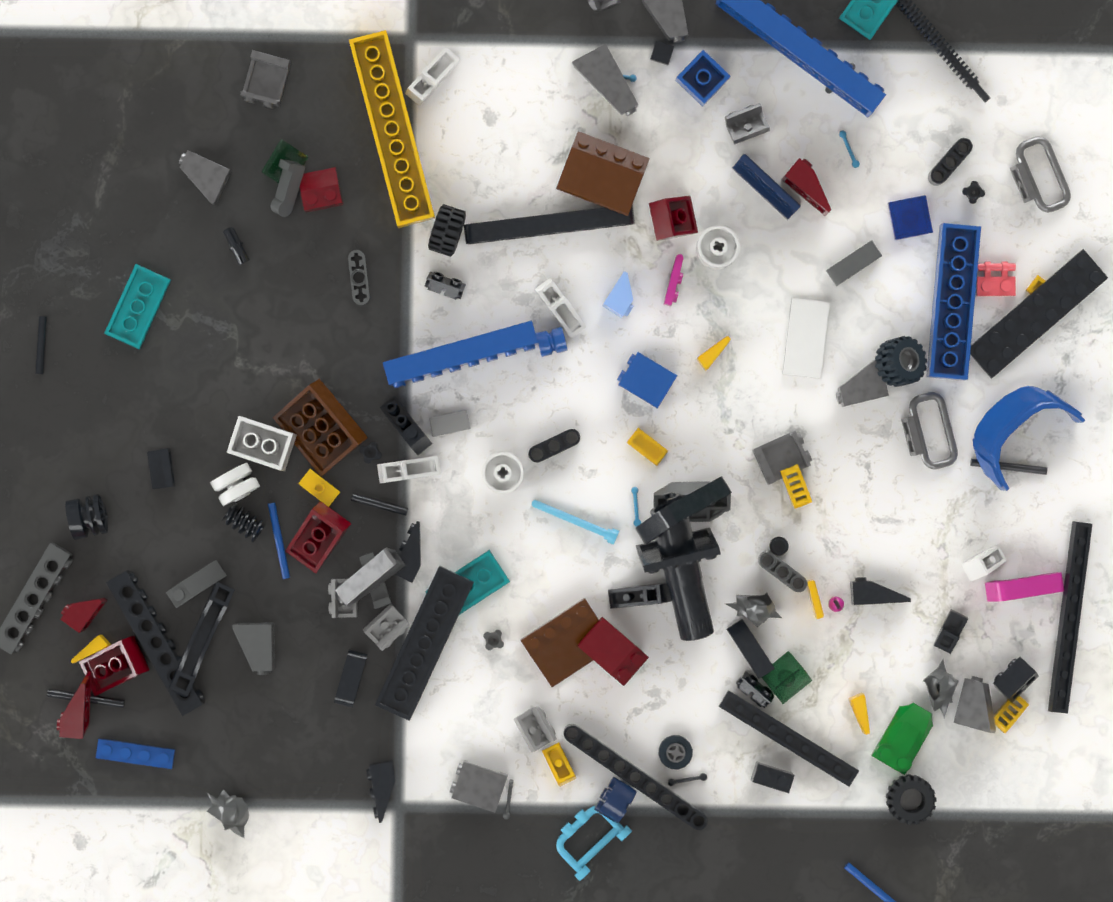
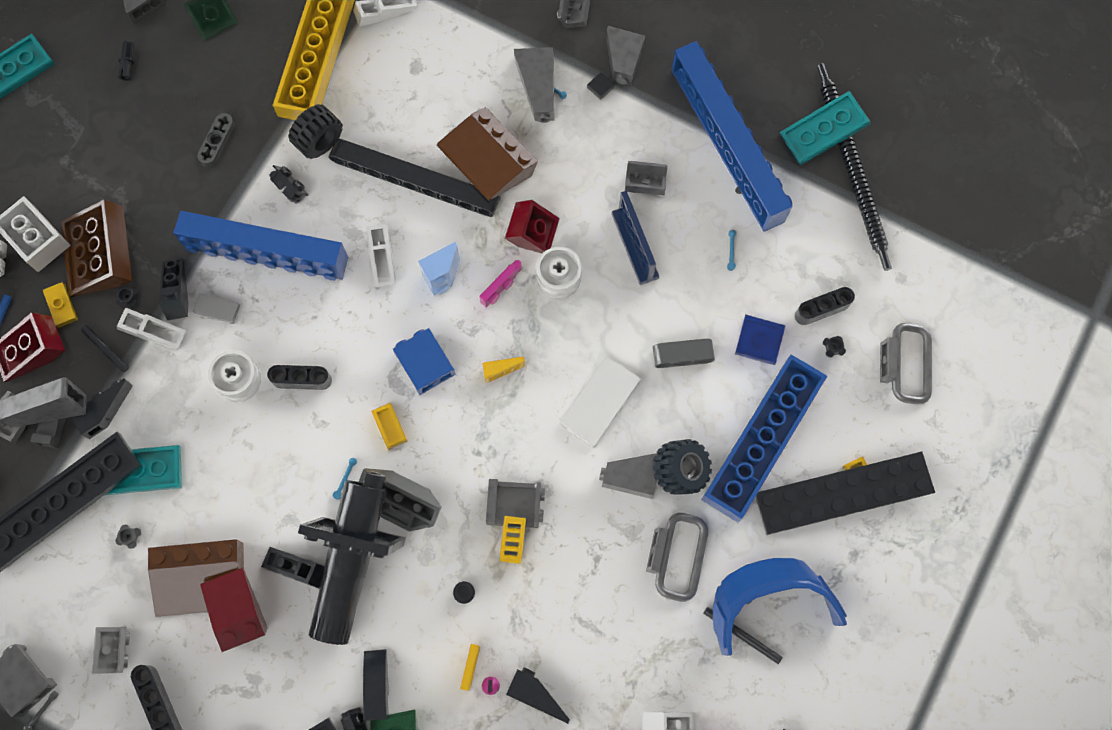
camera: 25 degrees right, 15 degrees down
dark grey leg [271,159,305,217] -> none
dark red slope [300,167,343,213] -> none
light grey bracket [363,604,410,651] -> none
medium azure piece [532,500,619,545] -> none
blue wheel [536,327,568,357] -> none
yellow slope [542,742,576,786] -> none
black beam [635,476,732,545] -> none
blue brick [675,50,731,107] -> none
dark grey hair [726,593,782,628] -> none
dark grey beam [758,551,807,592] -> none
dark red slope [781,158,832,216] -> none
coral plate [976,261,1016,296] -> none

